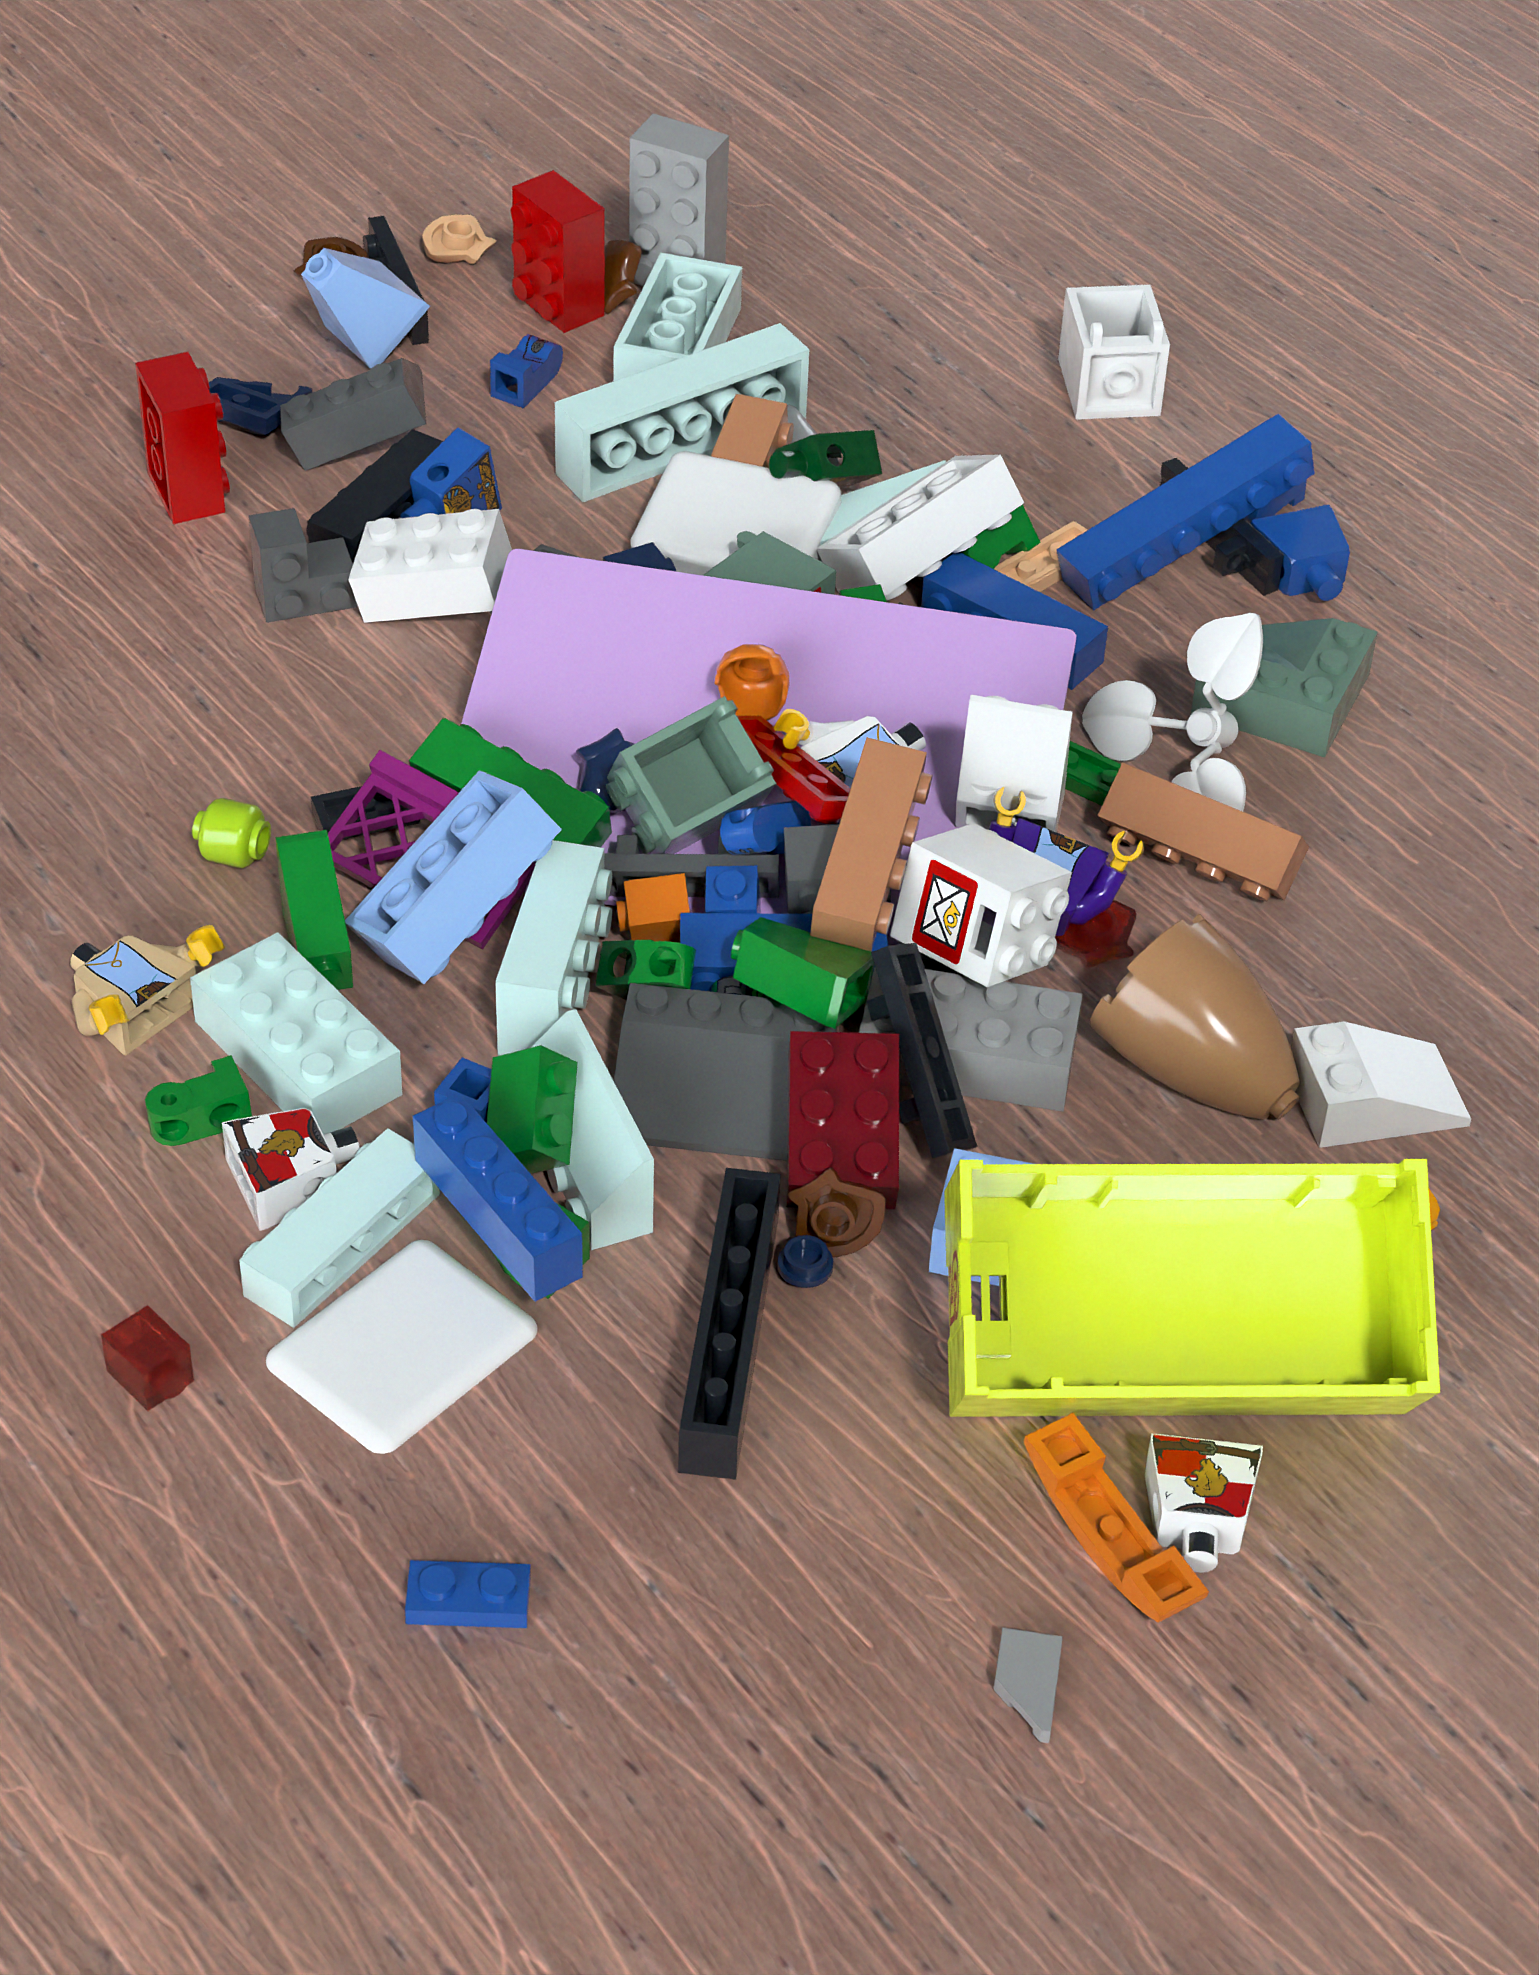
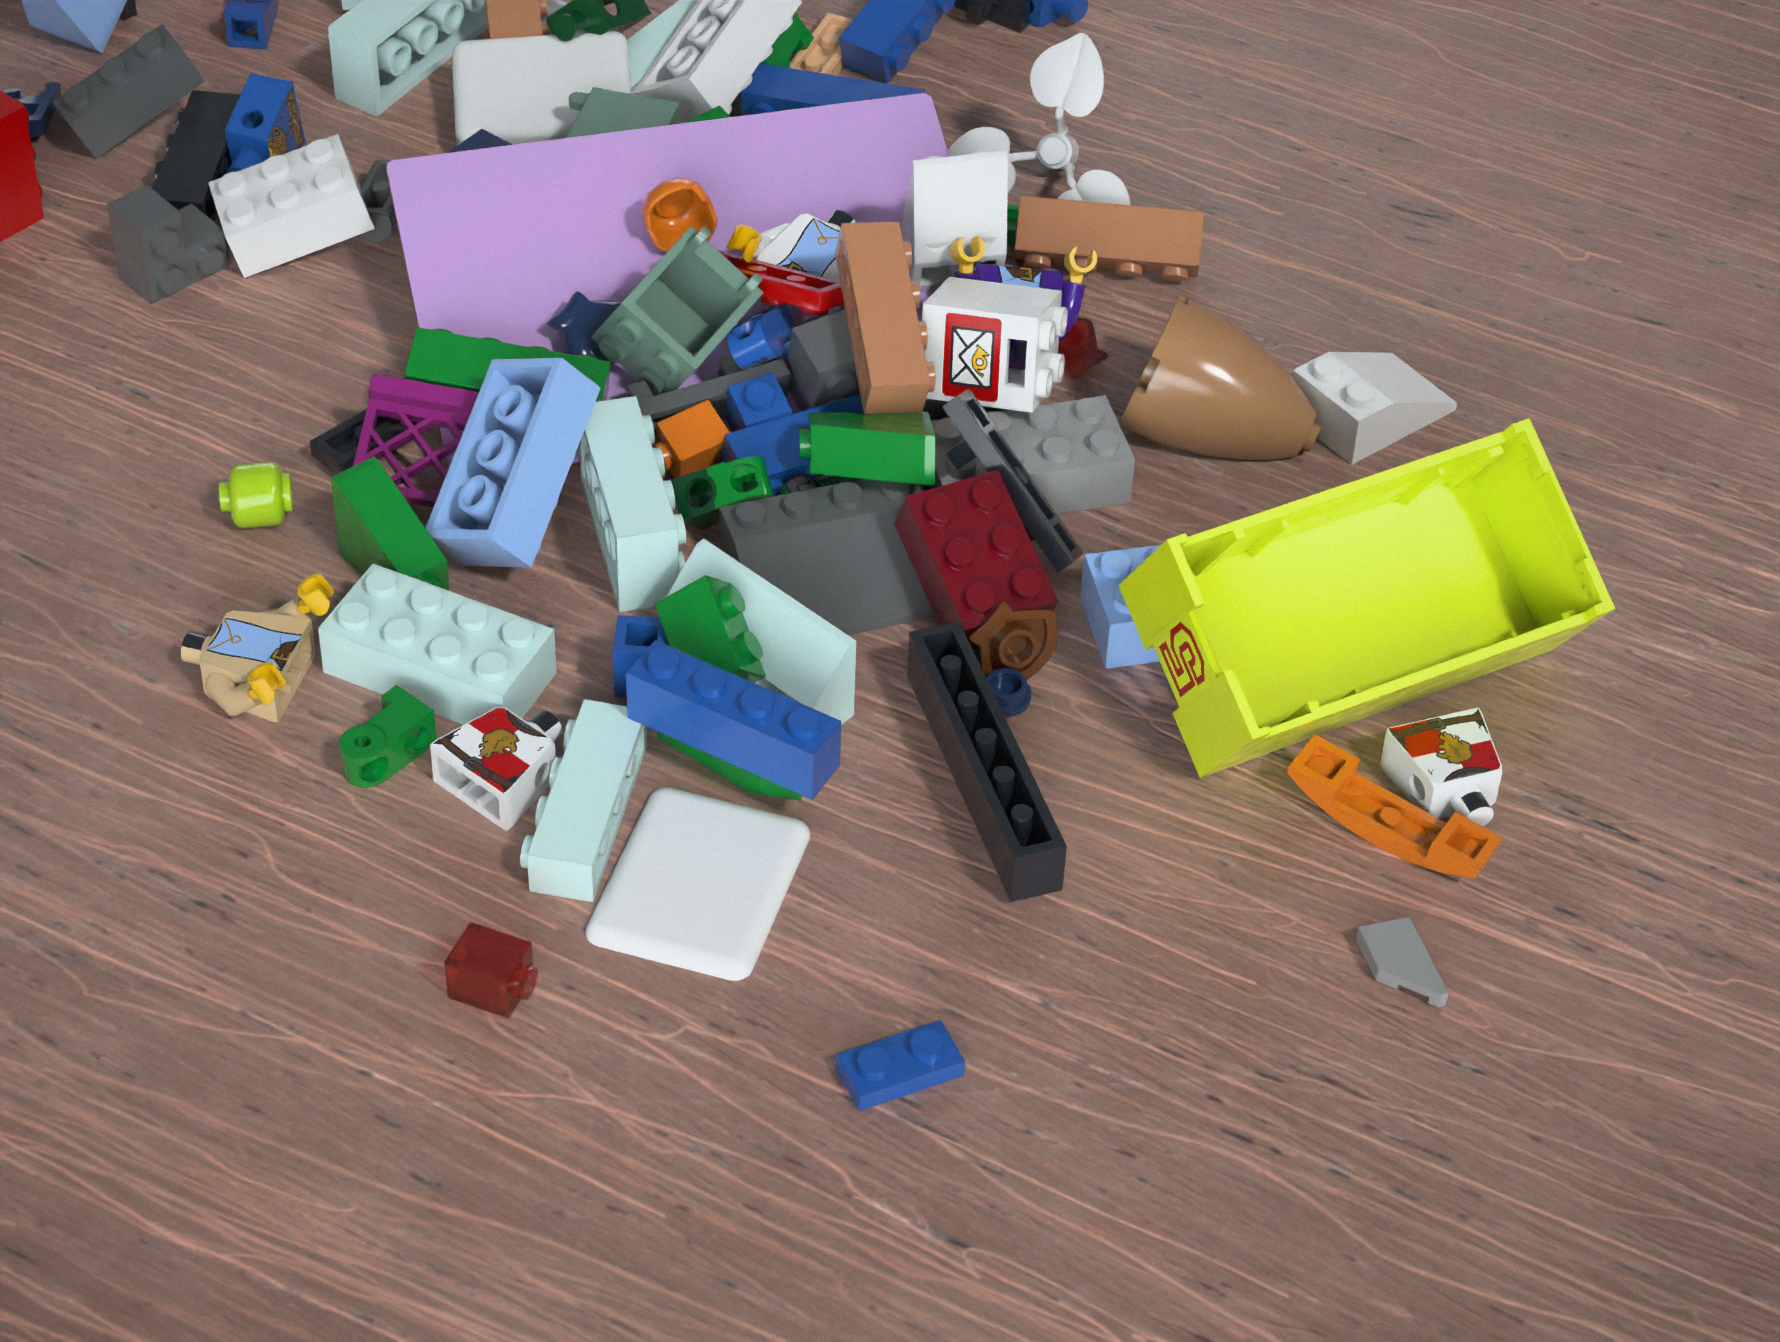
camera: 25 degrees left, 0 degrees up
sand green slope [1190,618,1378,758] -> none

